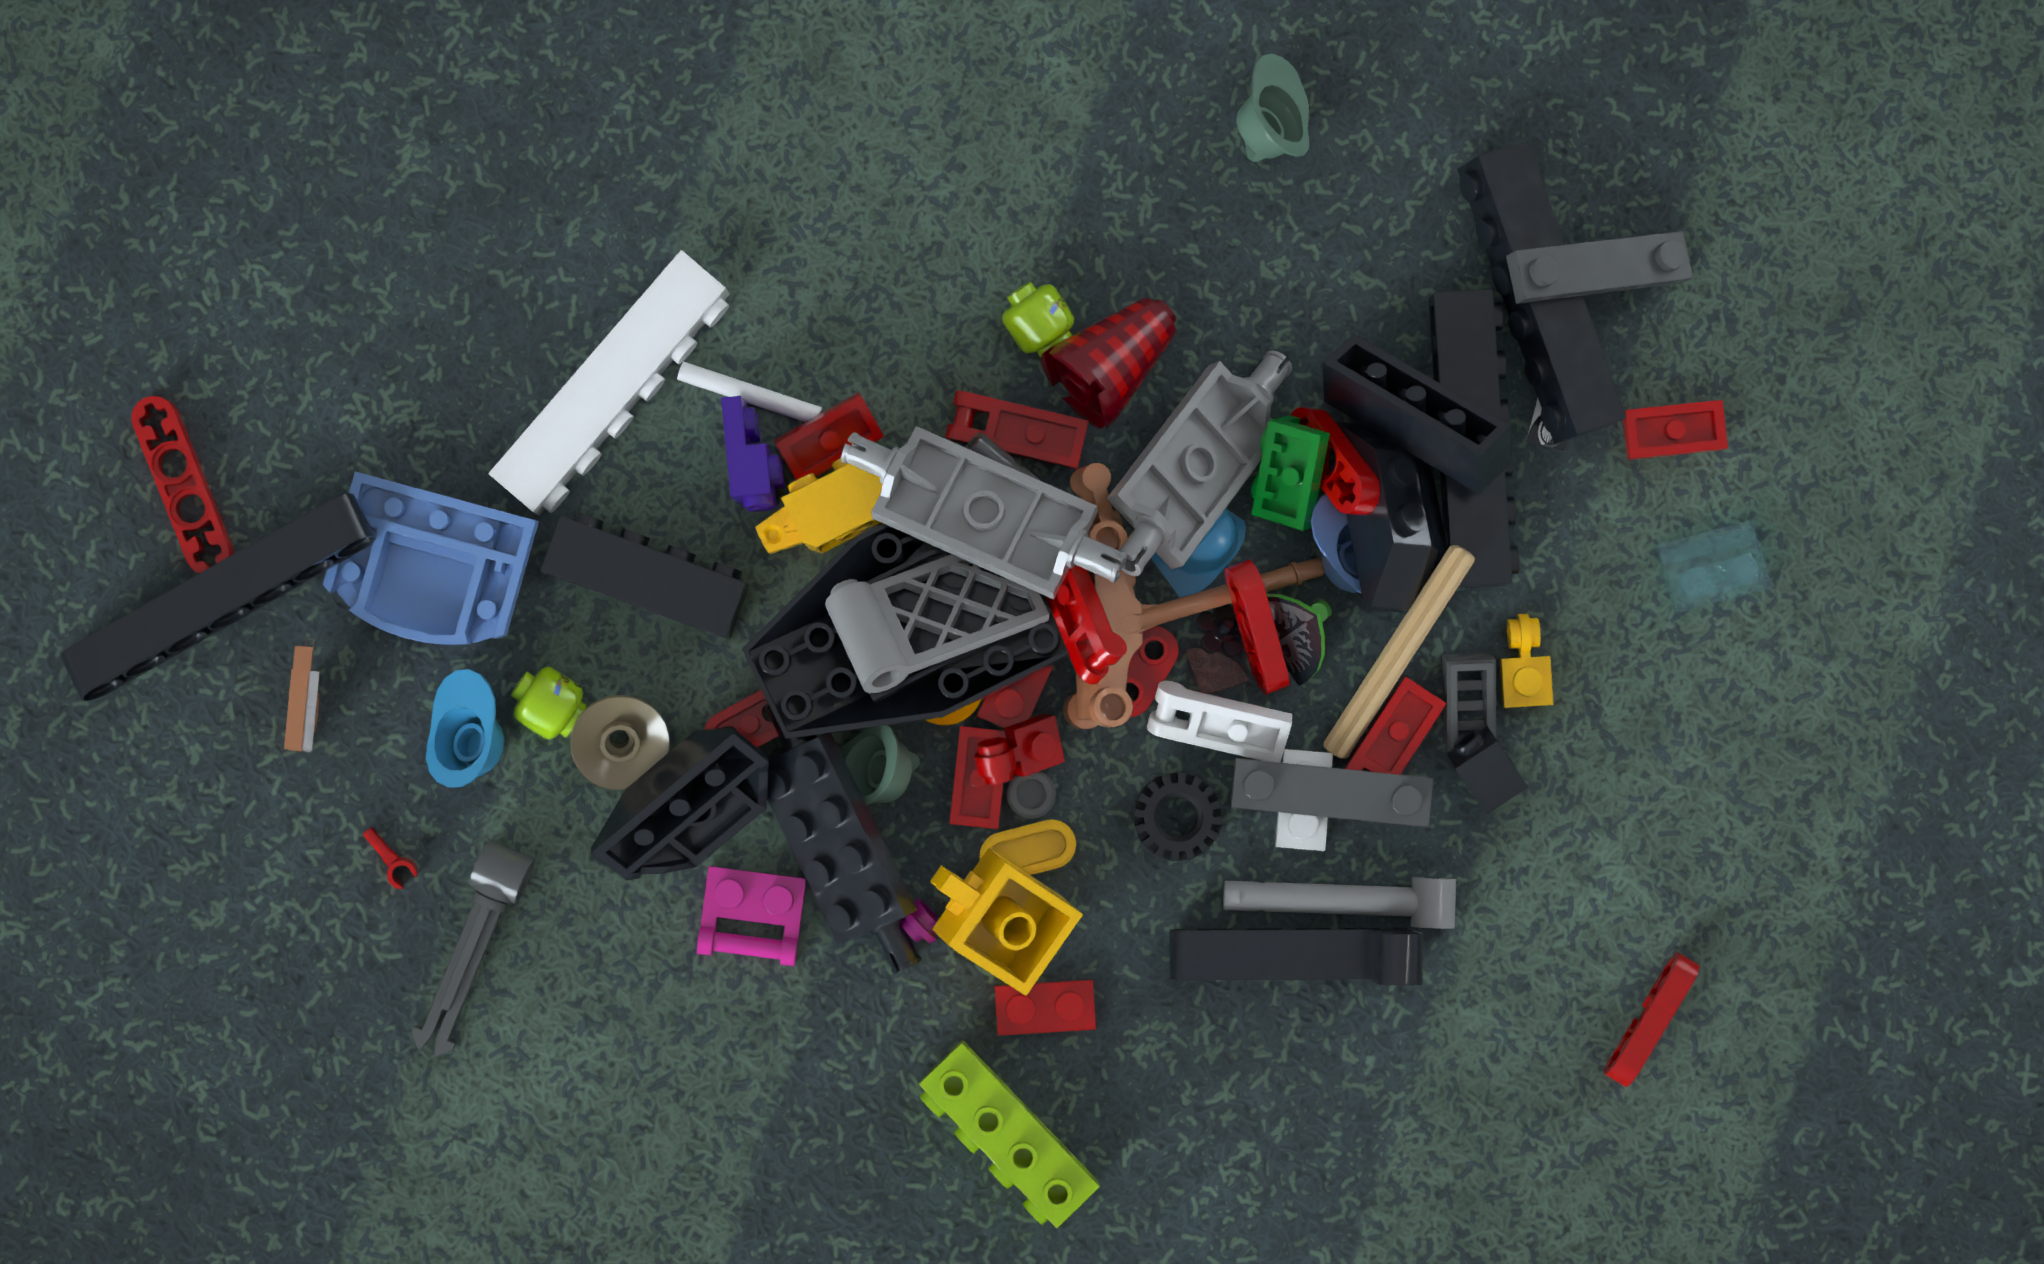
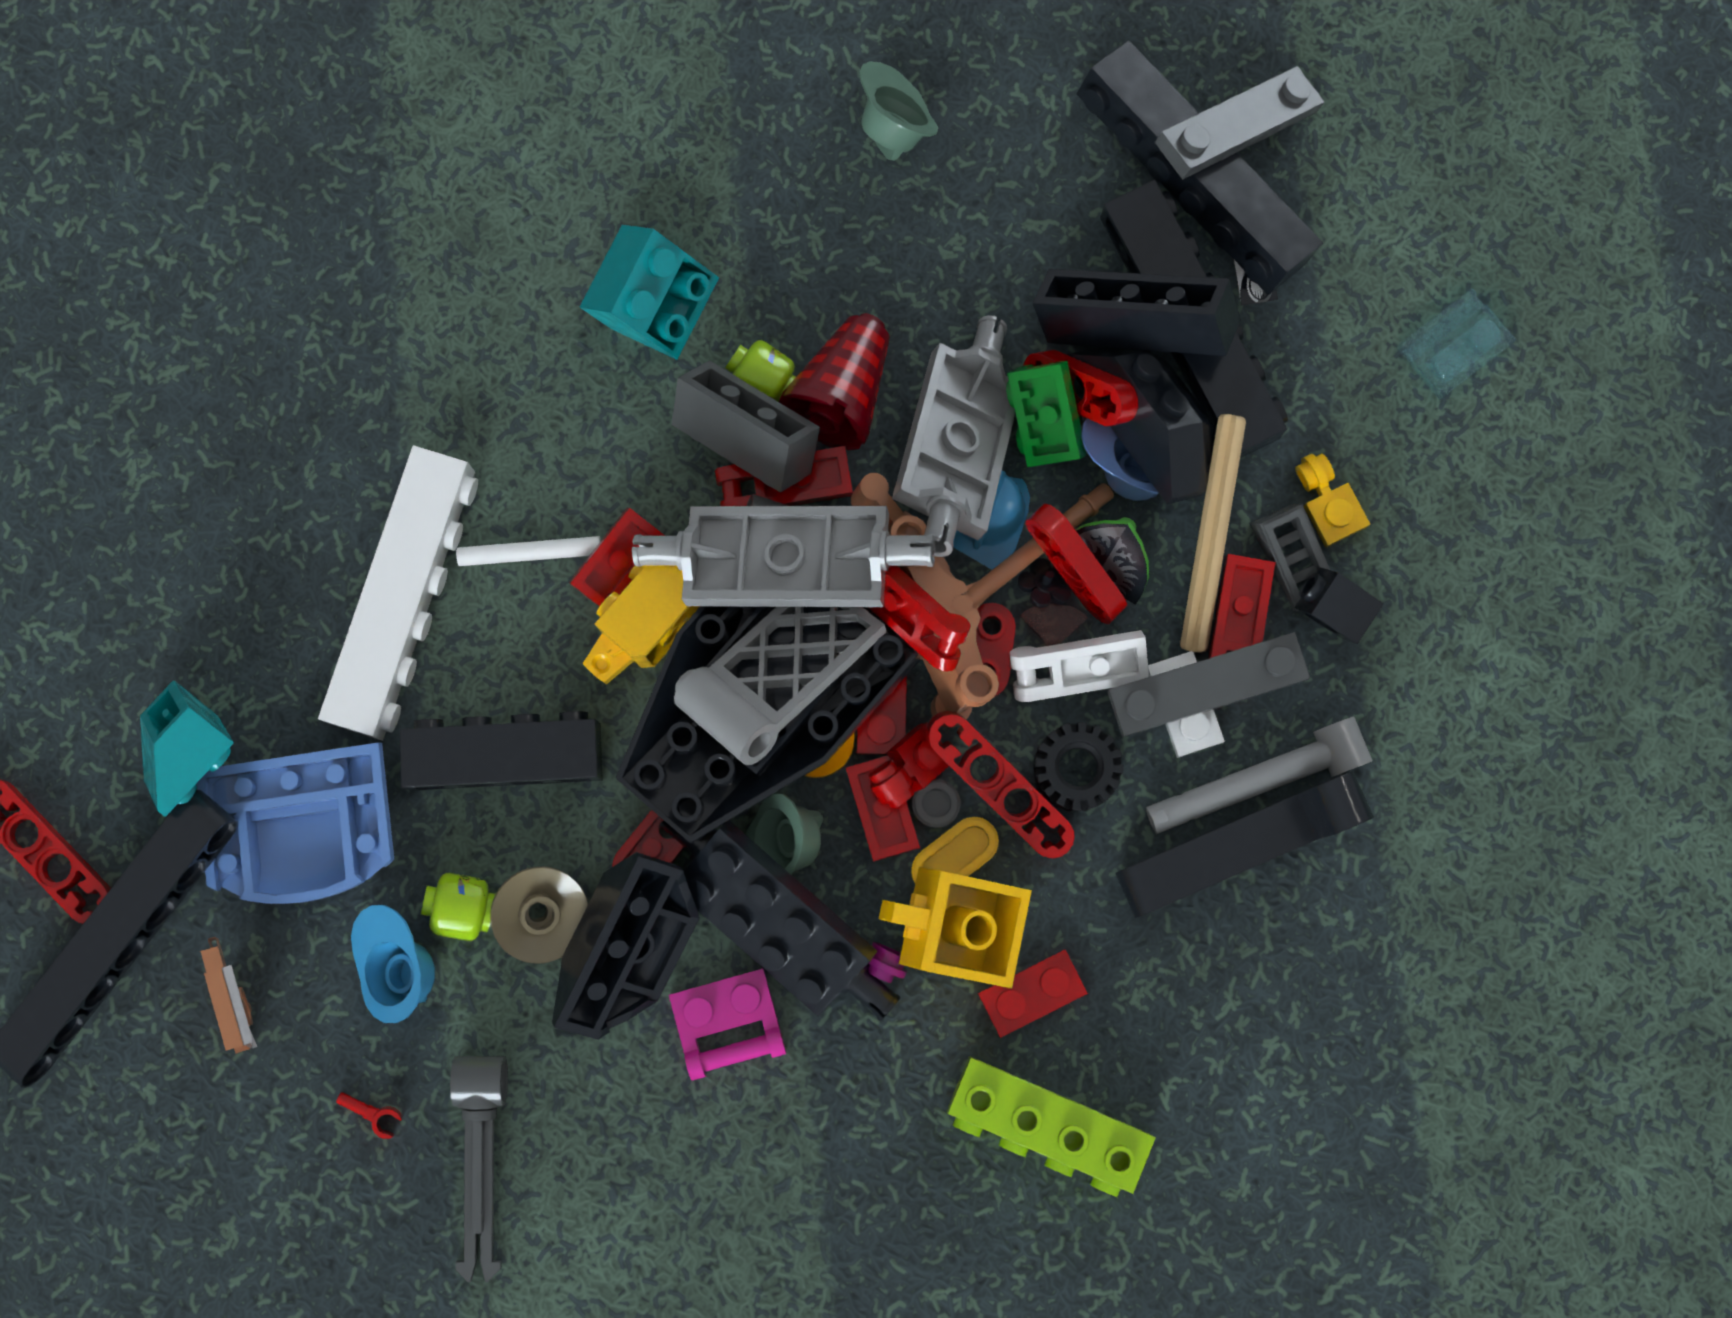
camera: 20 degrees left, 5 degrees down
dark purple plate [721,396,785,512] -> none
red beam [1604,952,1700,1087] -> none
red plate [1623,400,1728,460] -> none
none -> teal slope [140,680,234,817]
none -> teal slope [580,225,719,360]
none -> dark grey brick [671,360,820,493]
none -> red beam [926,710,1075,859]

